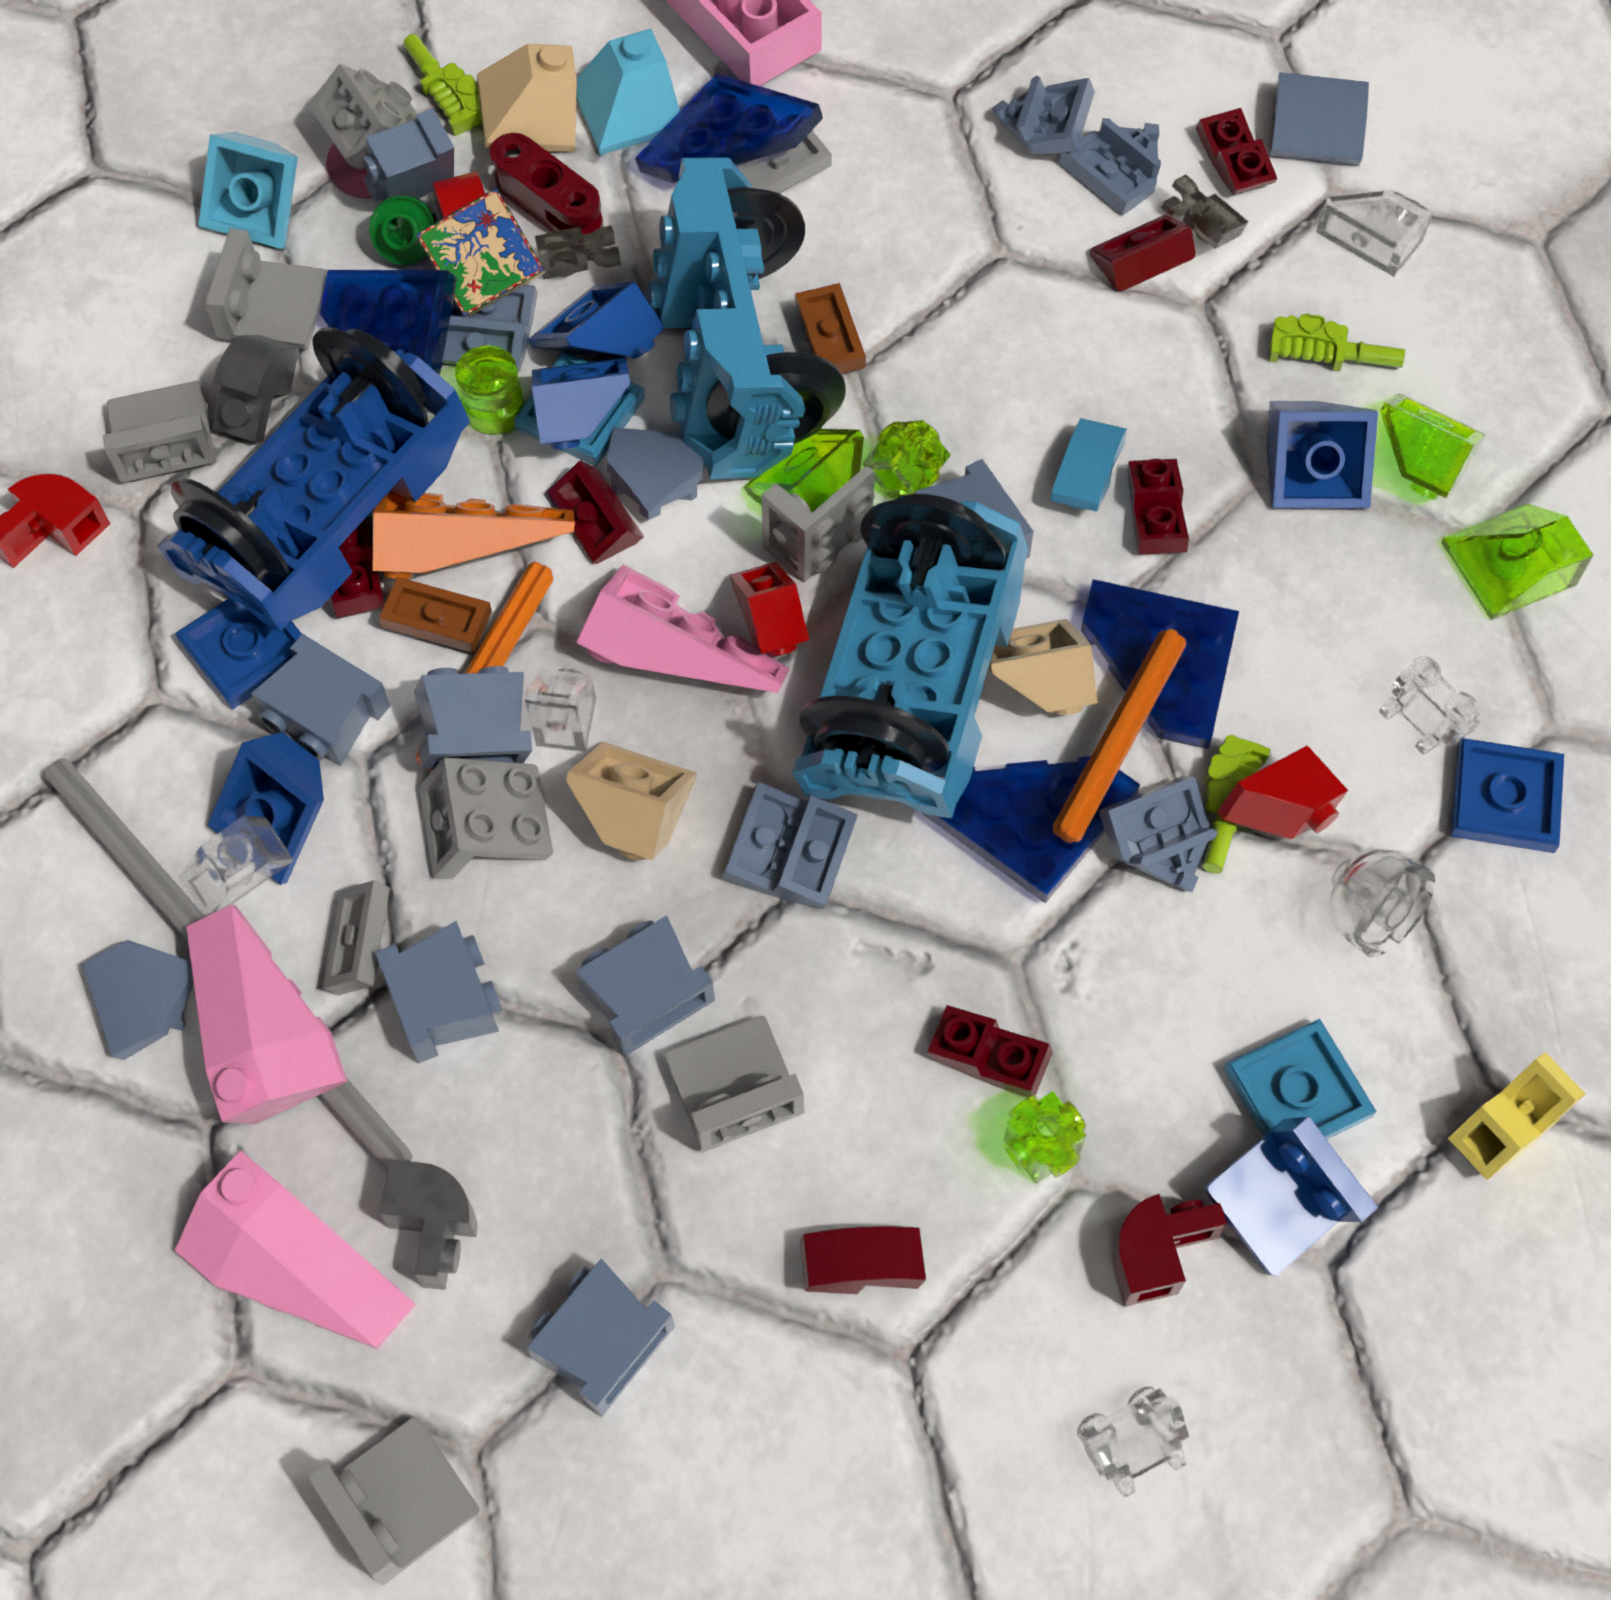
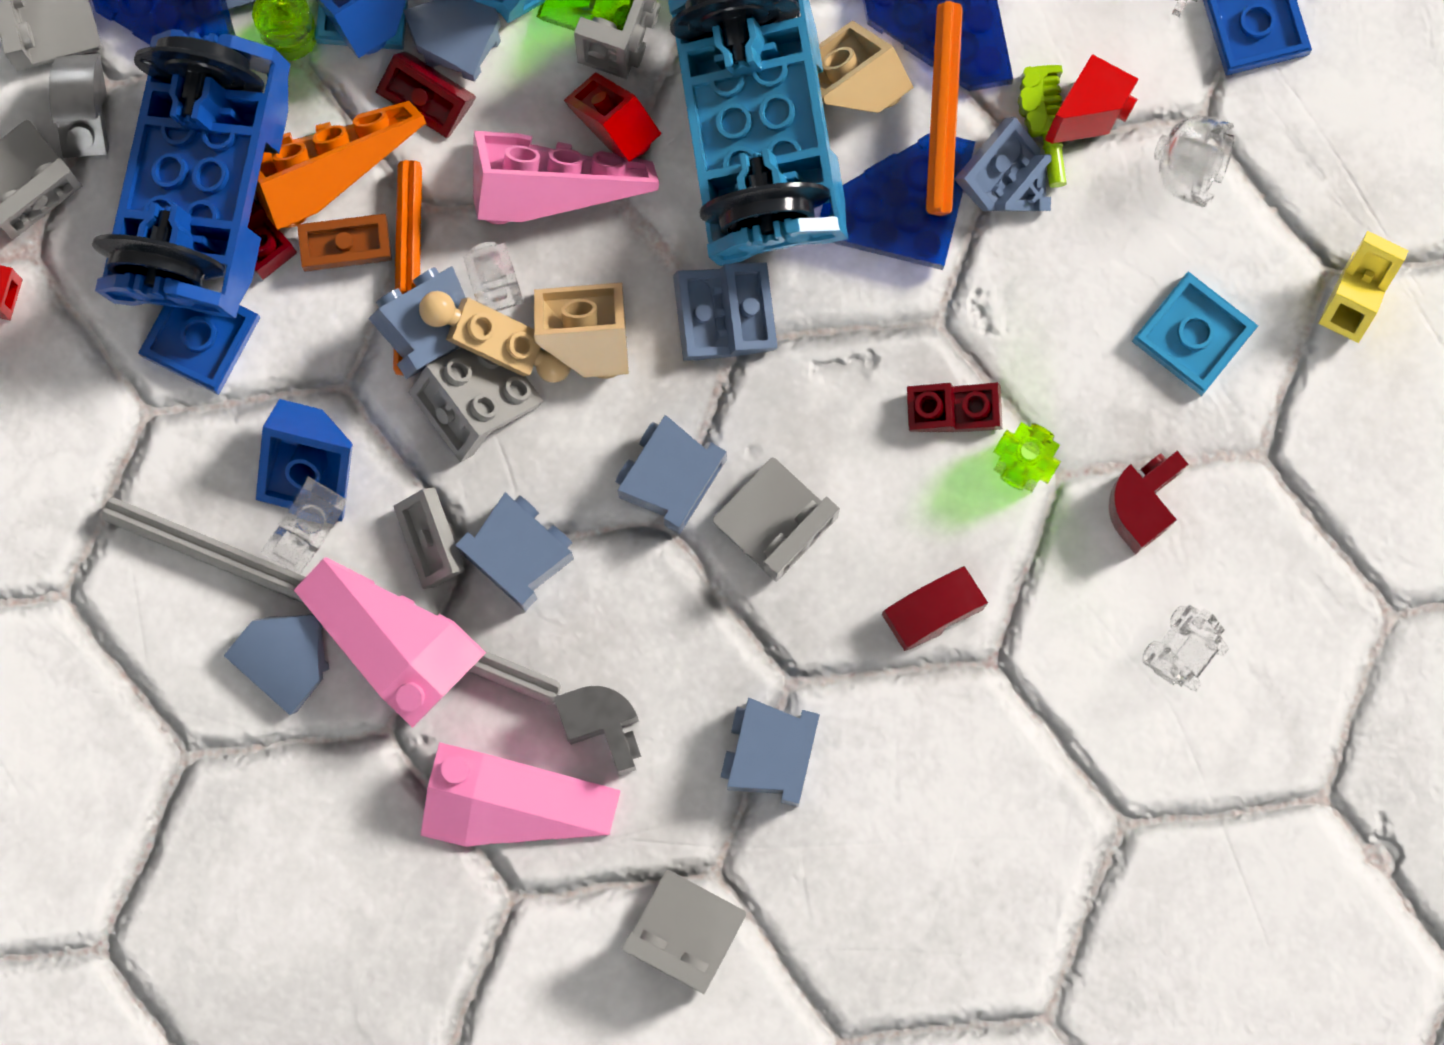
camera: 25 degrees left, 15 degrees up
sand blue hips [251,633,390,766] -> none
bracket [1204,1116,1378,1276] -> none
none -> tan plate [419,291,571,383]

